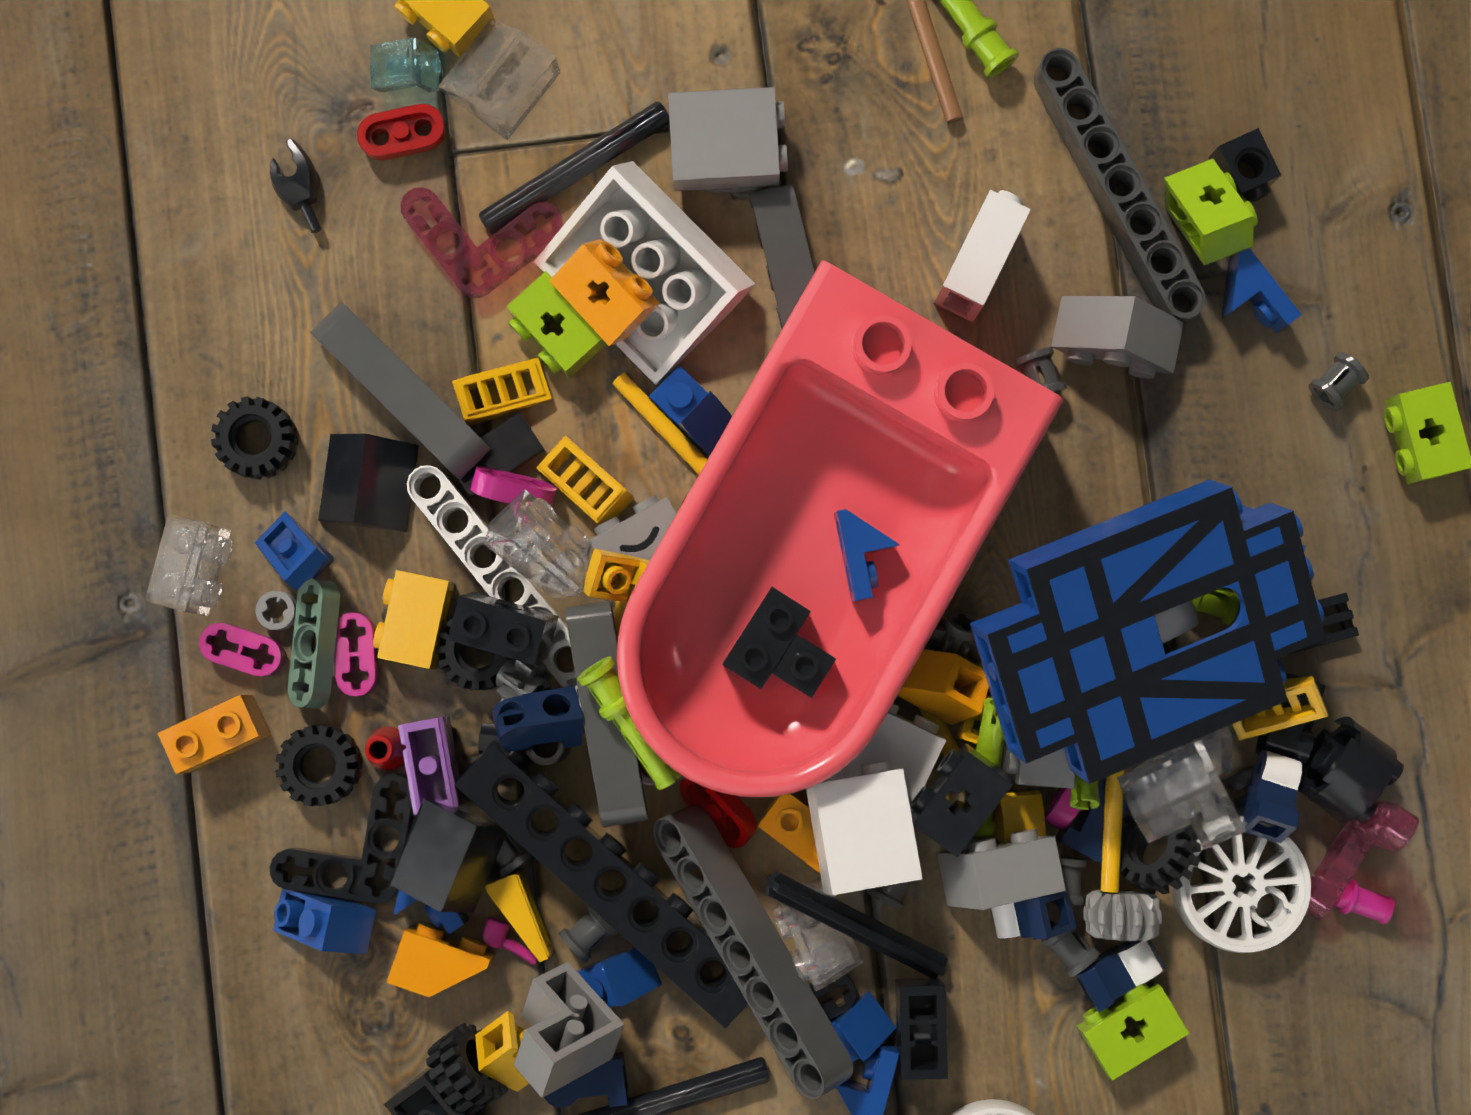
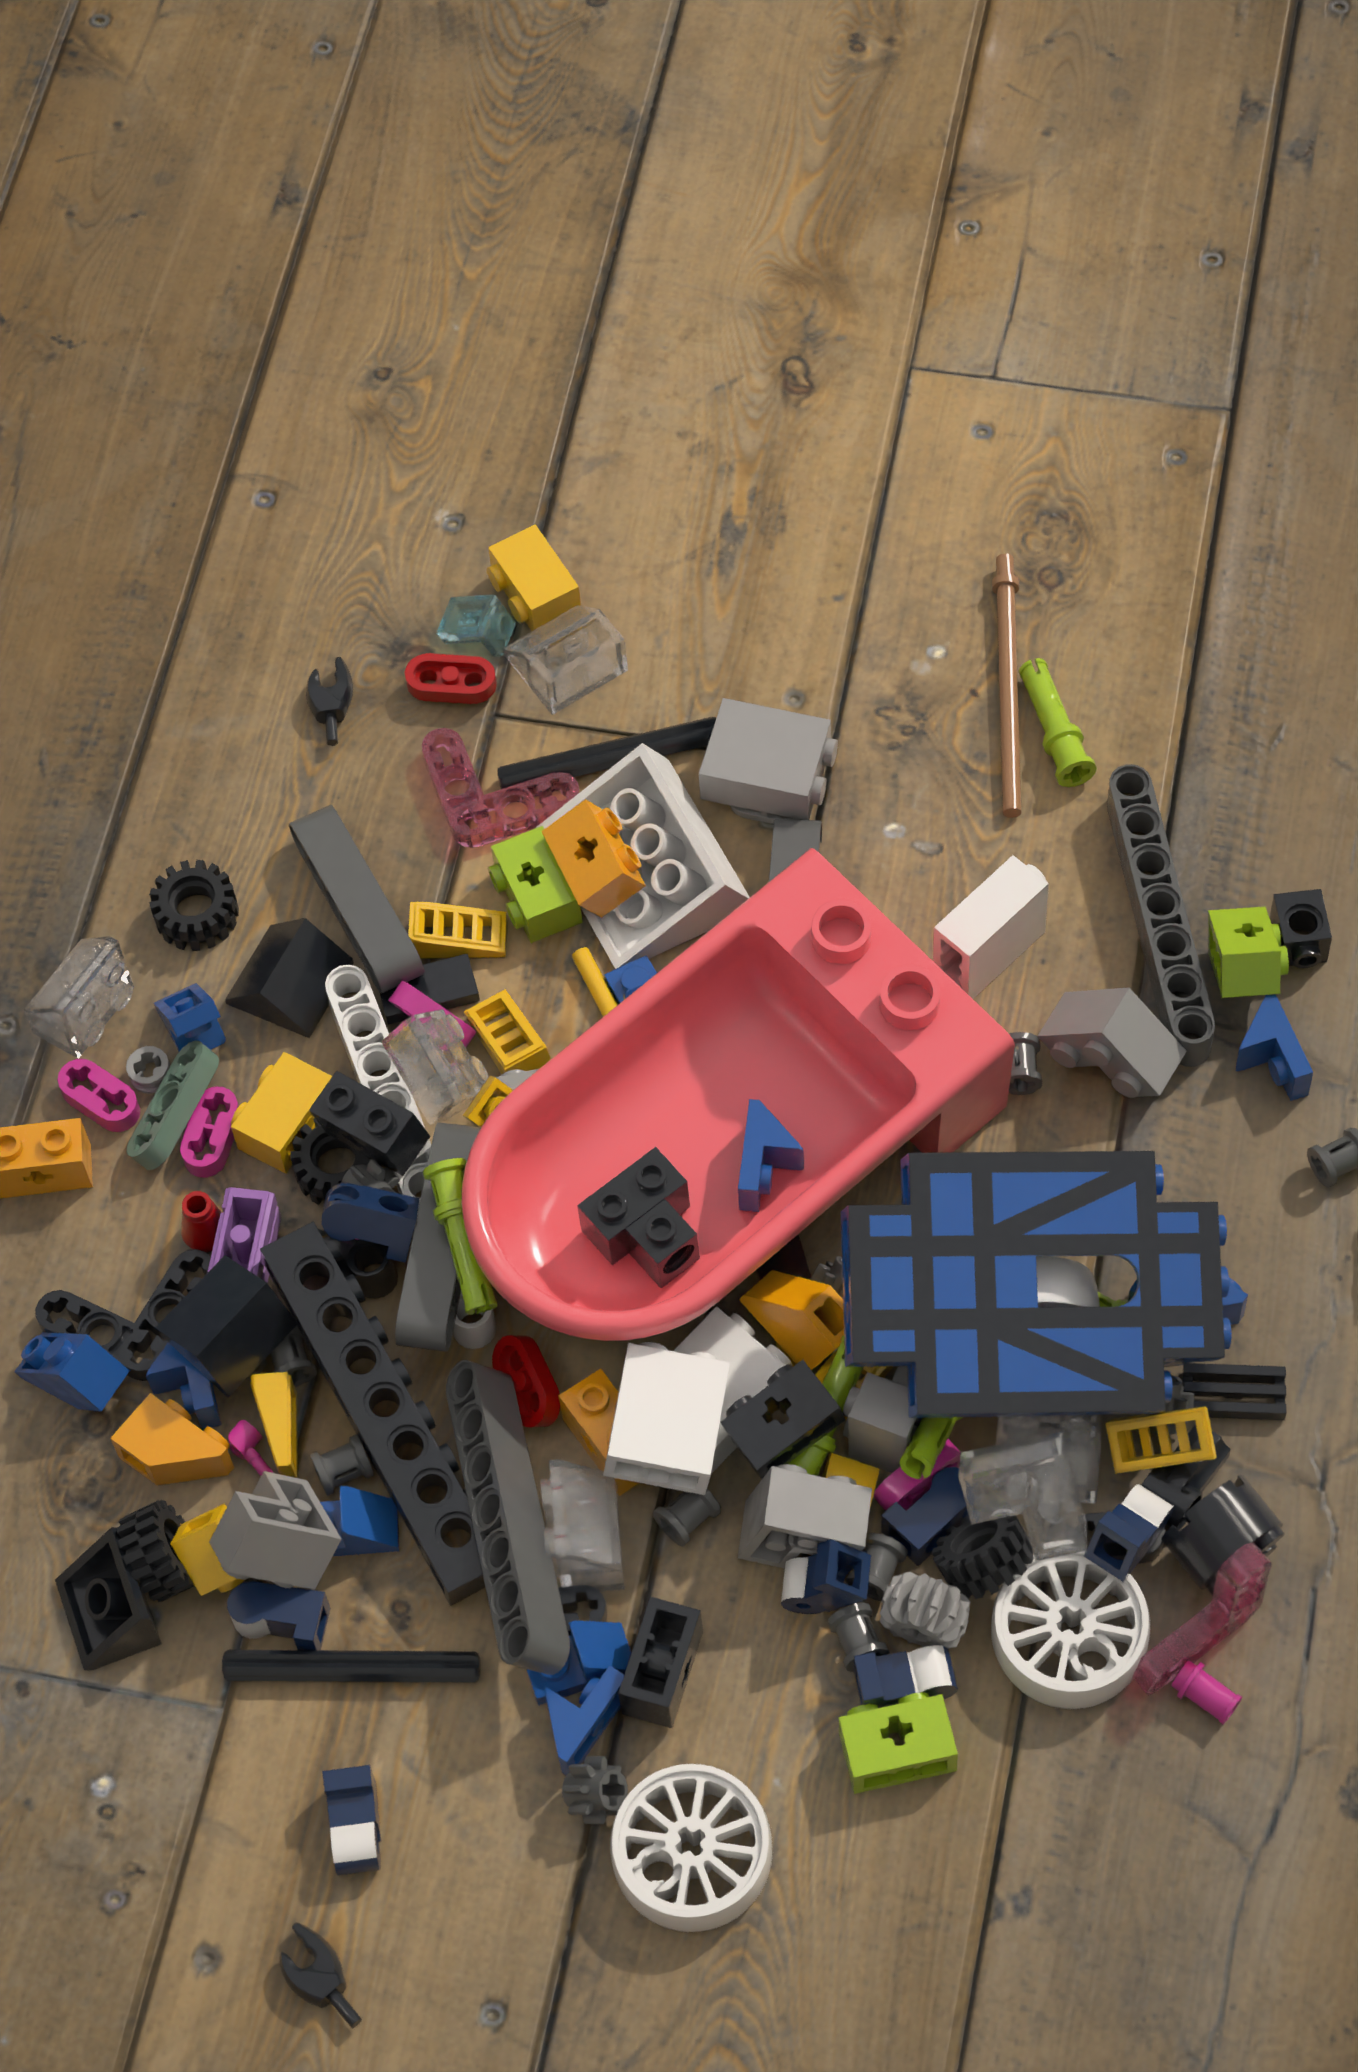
camera: 25 degrees right, 25 degrees down
black tyre [275,725,362,806] -> none
black axle [764,870,948,979] -> none
yellow bar [1100,770,1125,893] -> none

